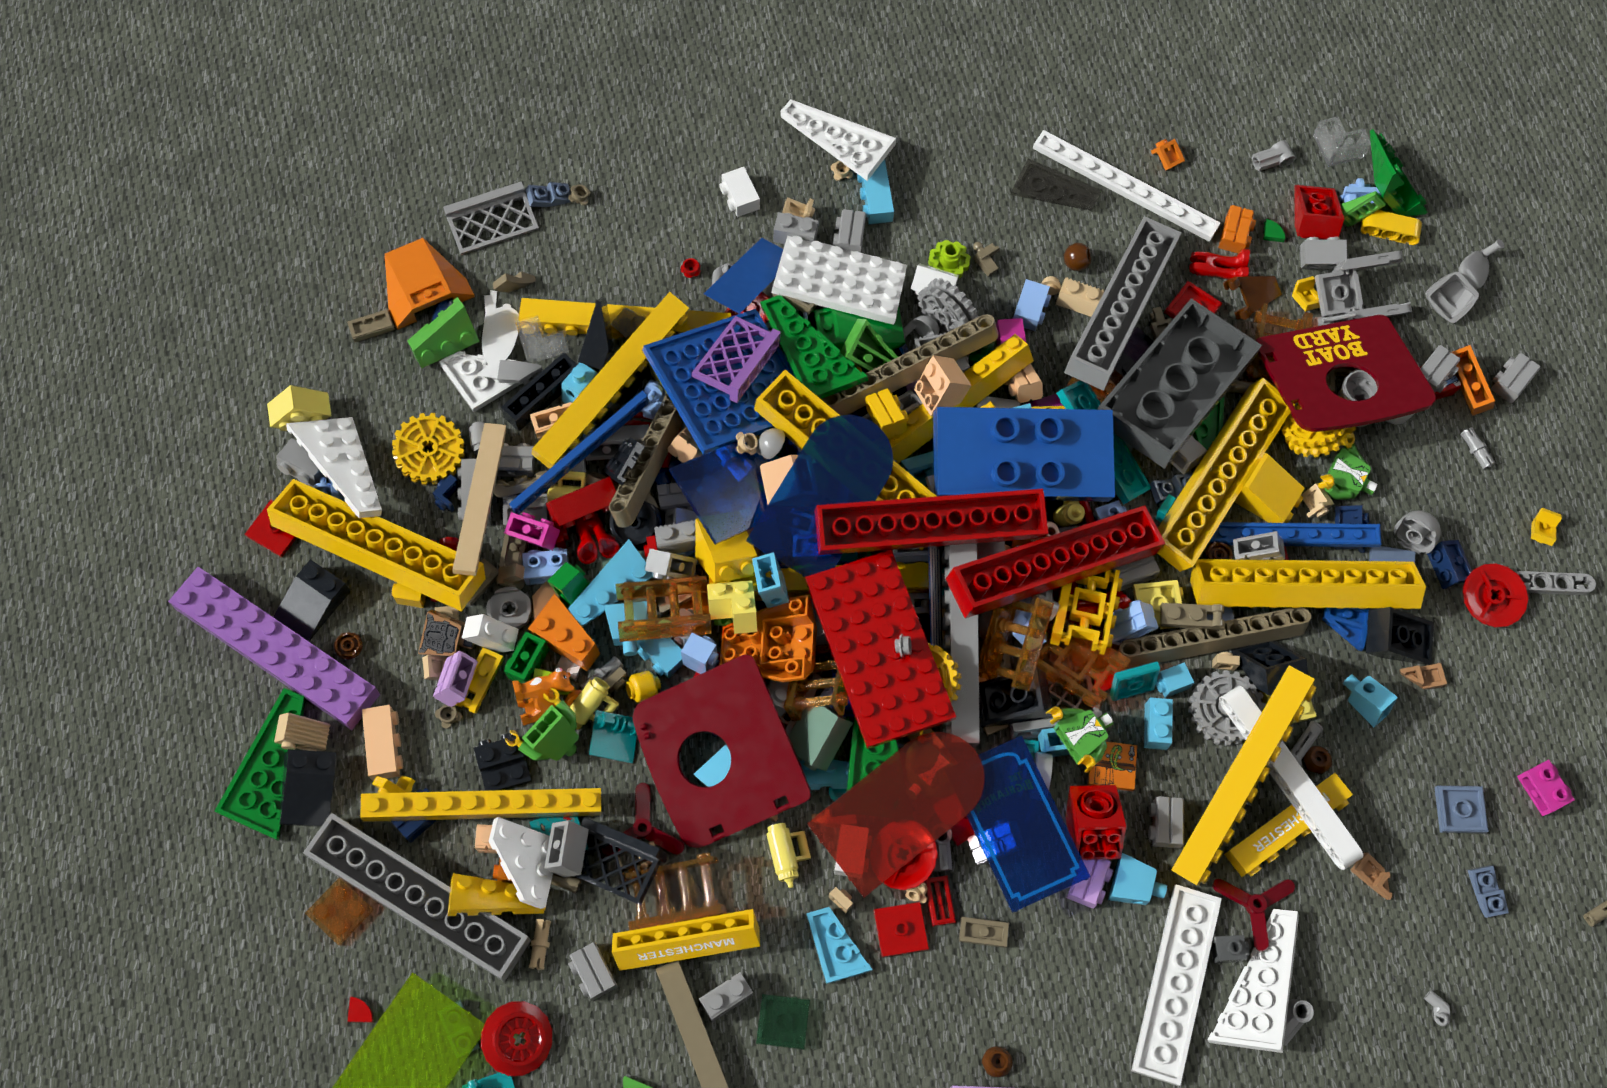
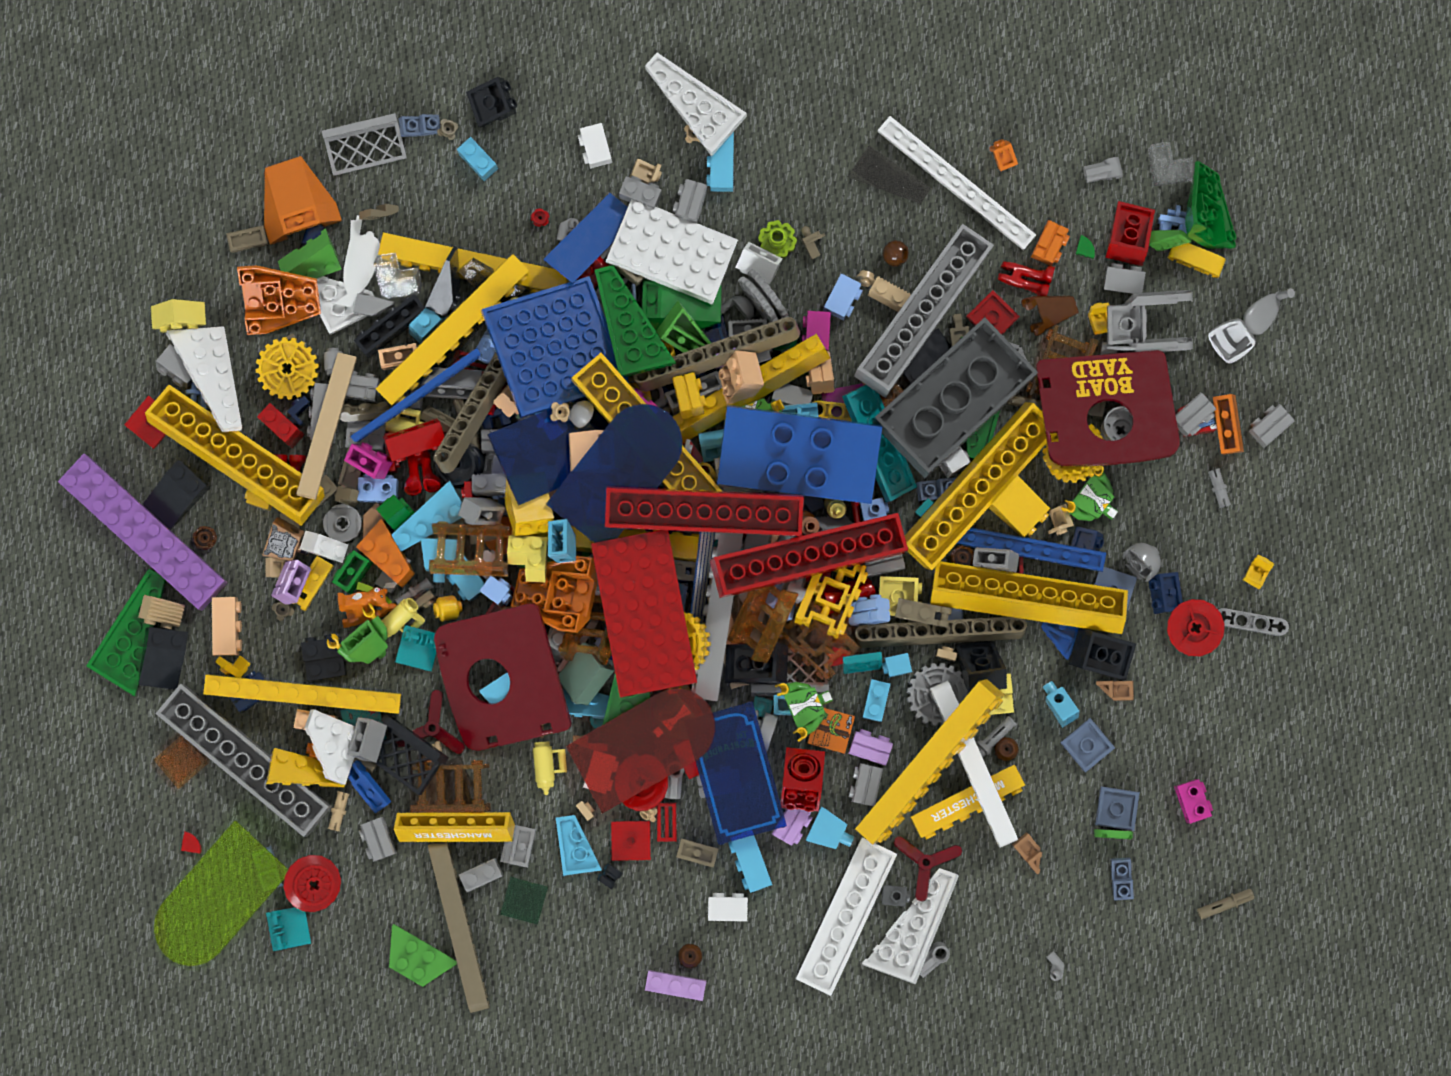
camera: 15 degrees right, 15 degrees up
black wing [603,437,645,485] -> none
medium lavender fence [692,316,781,403] -> none
light grey plate [895,634,912,657] -> none
none -> orange wedge [237,266,321,335]
none -> red brick [257,403,305,448]
none -> blue hinge [348,760,391,813]
none -> medium azure brick [457,137,498,181]
none -> black plate [466,77,517,128]
none -> light grey plate [500,825,536,868]
none -> black wheel [596,863,623,889]
none -> white brick [708,893,748,921]
none -> medium azure brick [728,830,772,893]
none -> lavender brick [848,729,893,766]
none -> sand blue plate [1060,718,1115,773]
none -> bright green tile [1094,829,1133,839]

